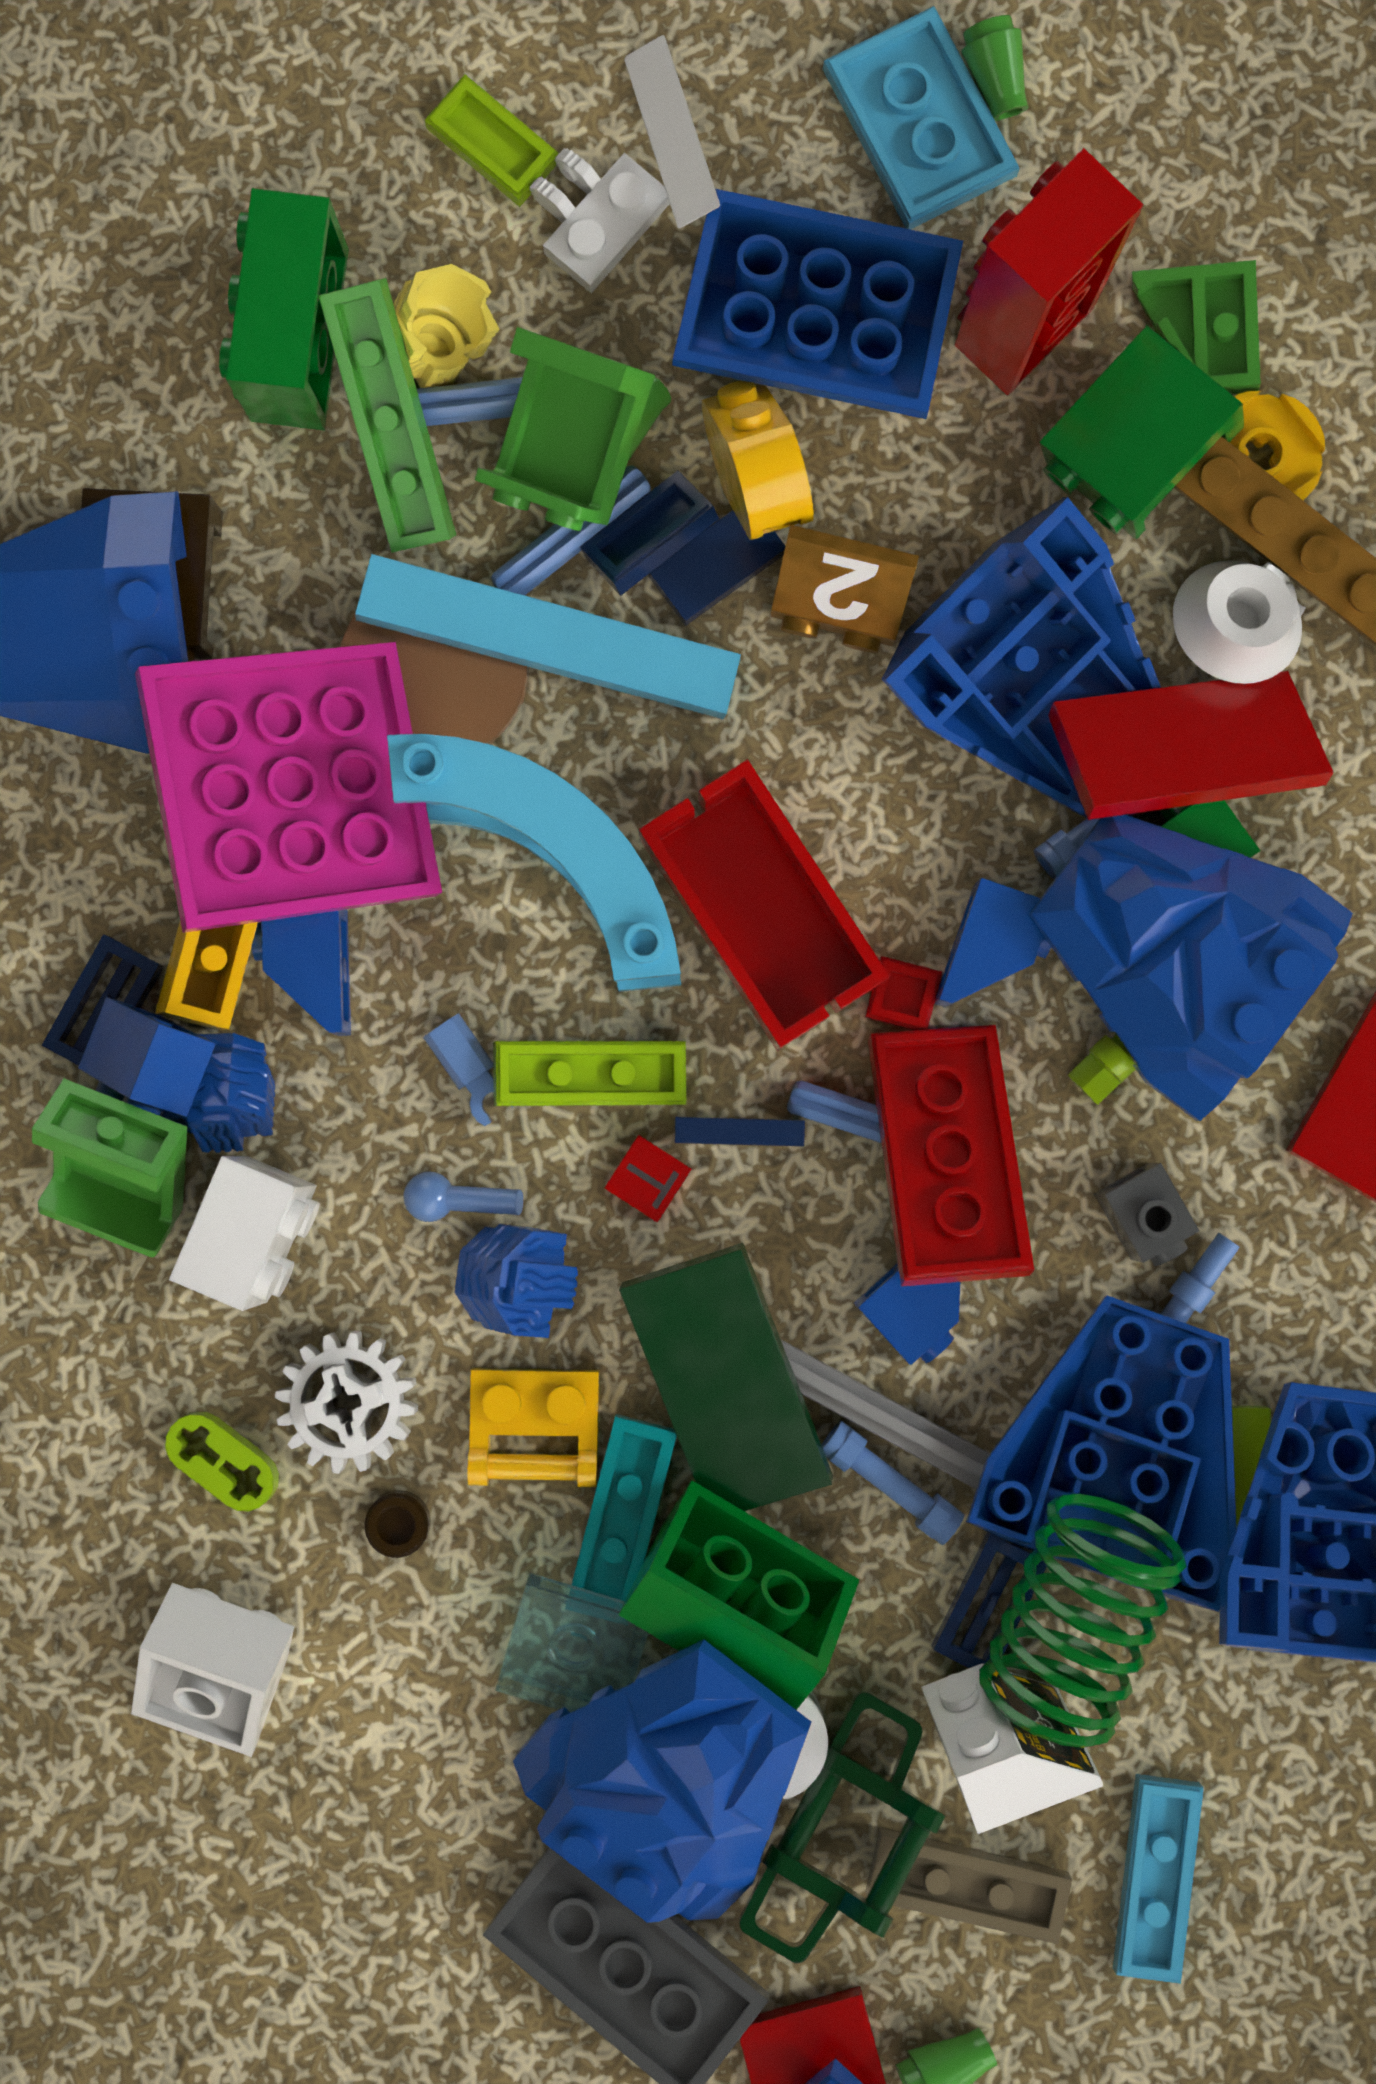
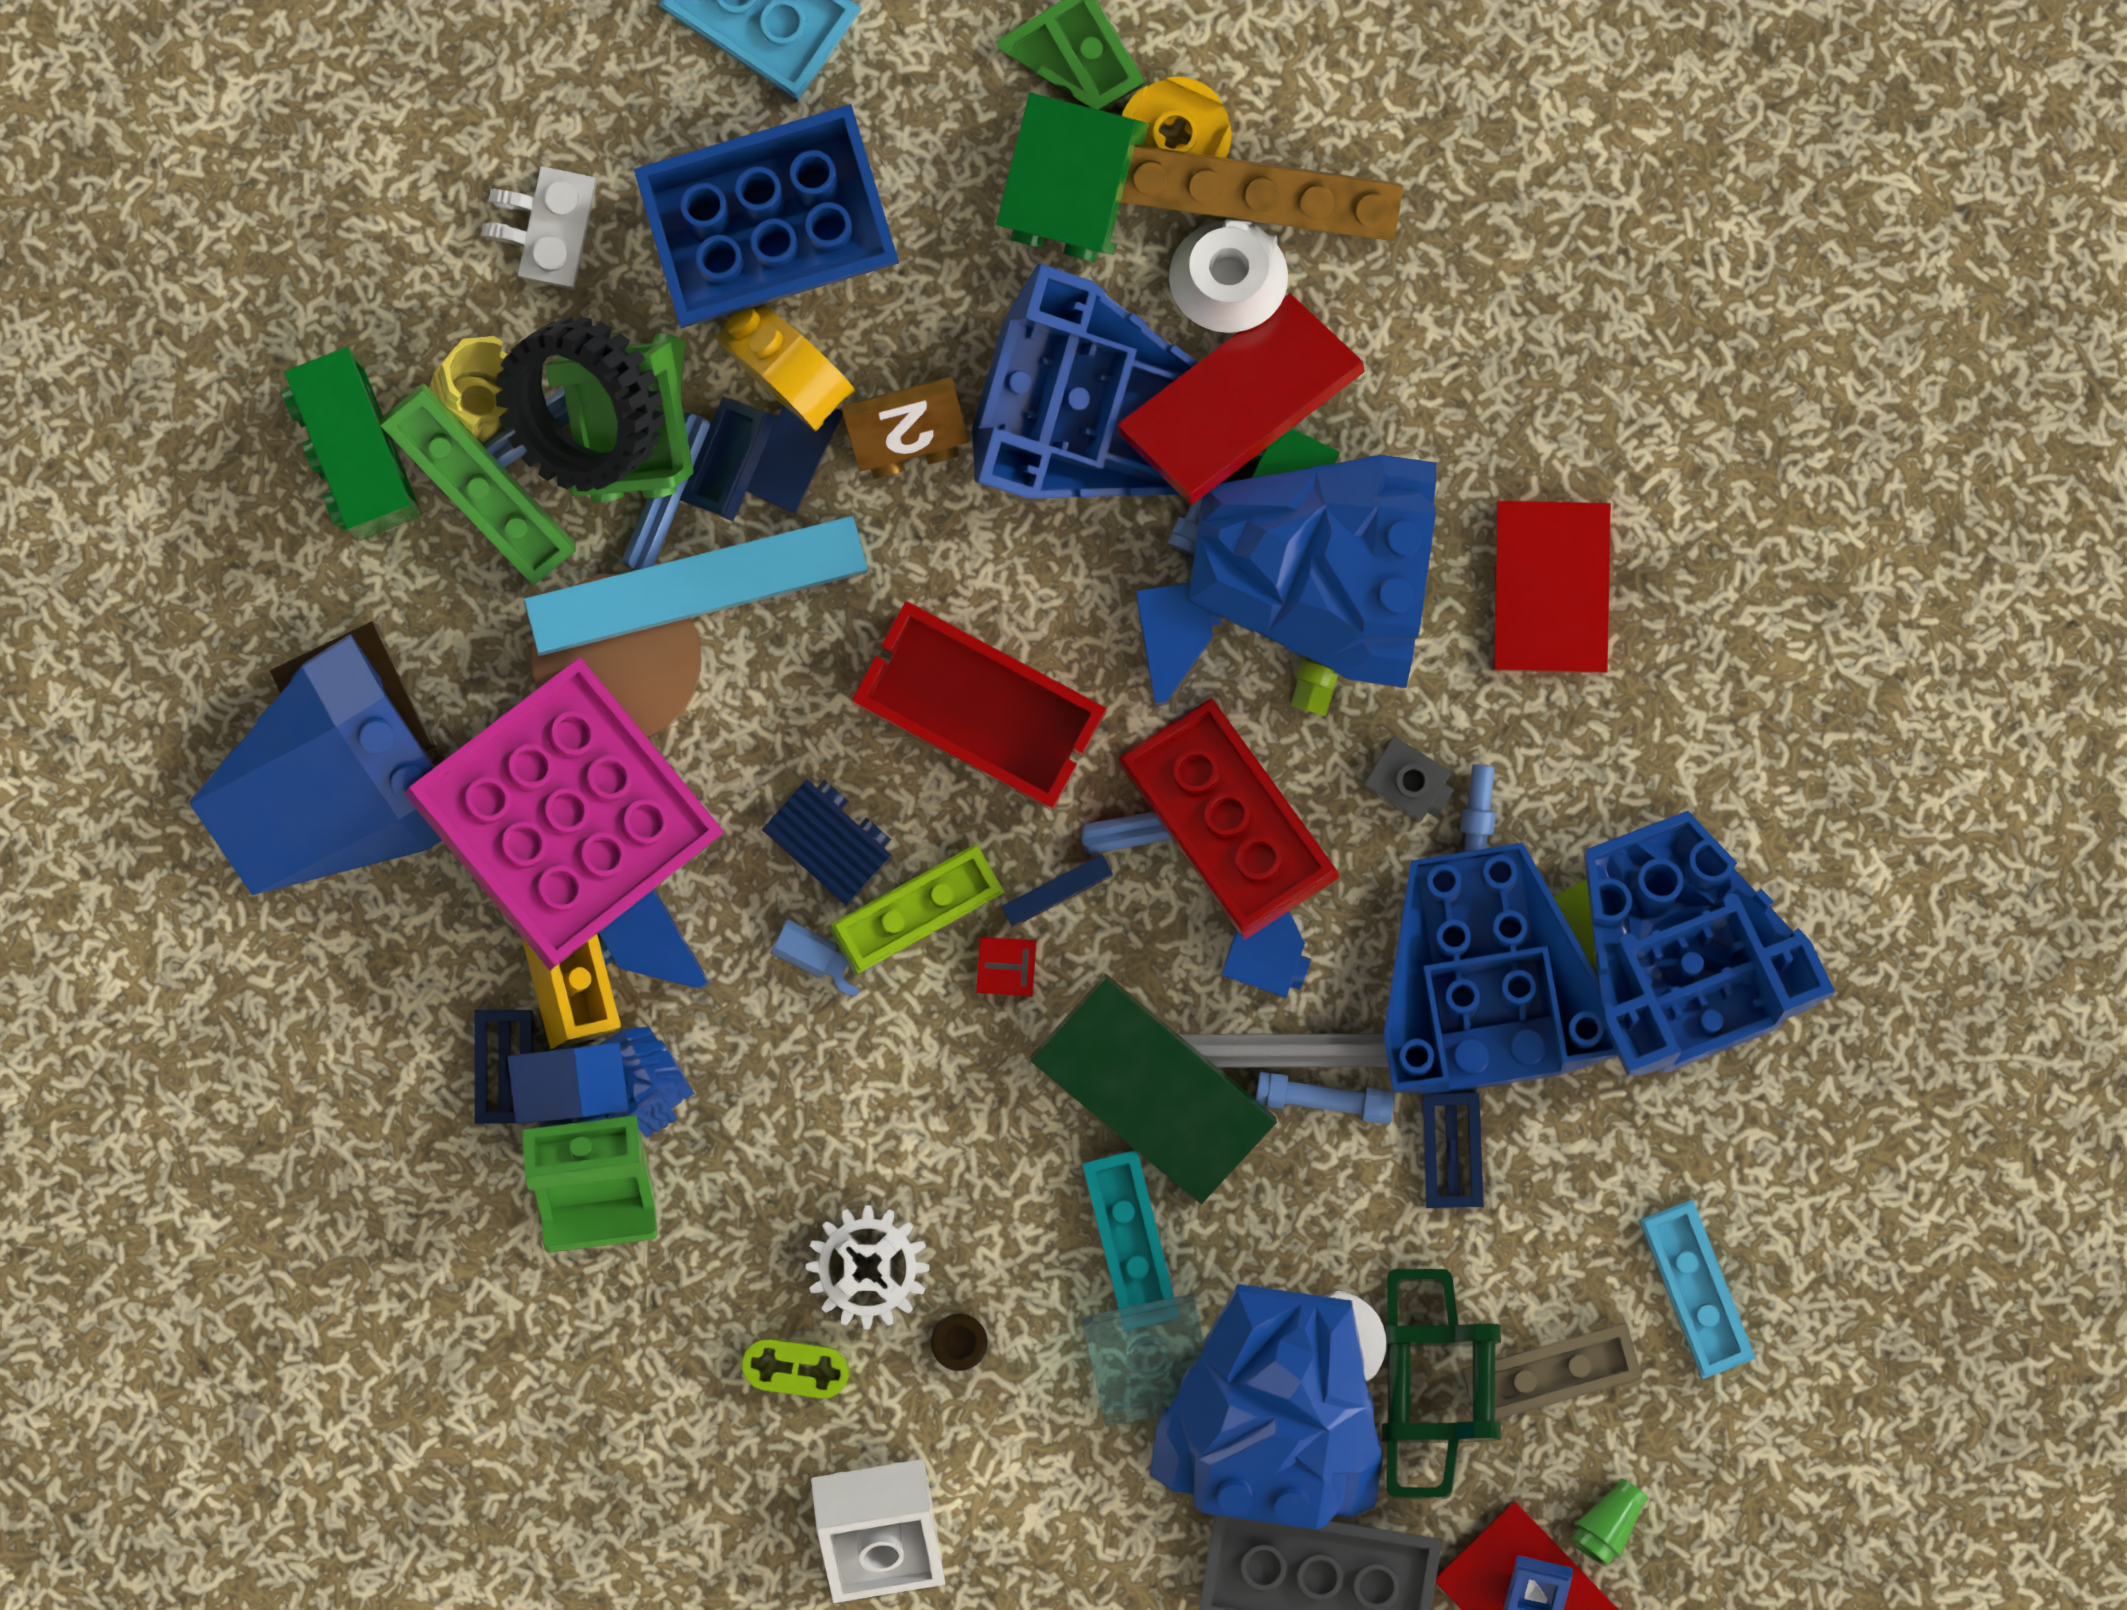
camera: 25 degrees left, 0 degrees up
white brick [169,1156,320,1311] -> none
medium azure fence [387,734,681,992] -> none
medium blue bar [404,1171,523,1222] -> none
lime tile [424,74,559,207] -> none
blue hair [454,1224,578,1338] -> none
yellow plate [467,1368,600,1488] -> none
green brick [618,1480,860,1710] -> none
white sticker [624,35,720,228] -> none
red tile [864,956,942,1031] -> none
white slope [921,1664,1103,1834] -> none
red brick [954,148,1144,396] -> none
green piece [979,1494,1187,1748] -> none
none -> black tyre [495,317,664,492]
none -> dark blue brick [762,779,893,907]

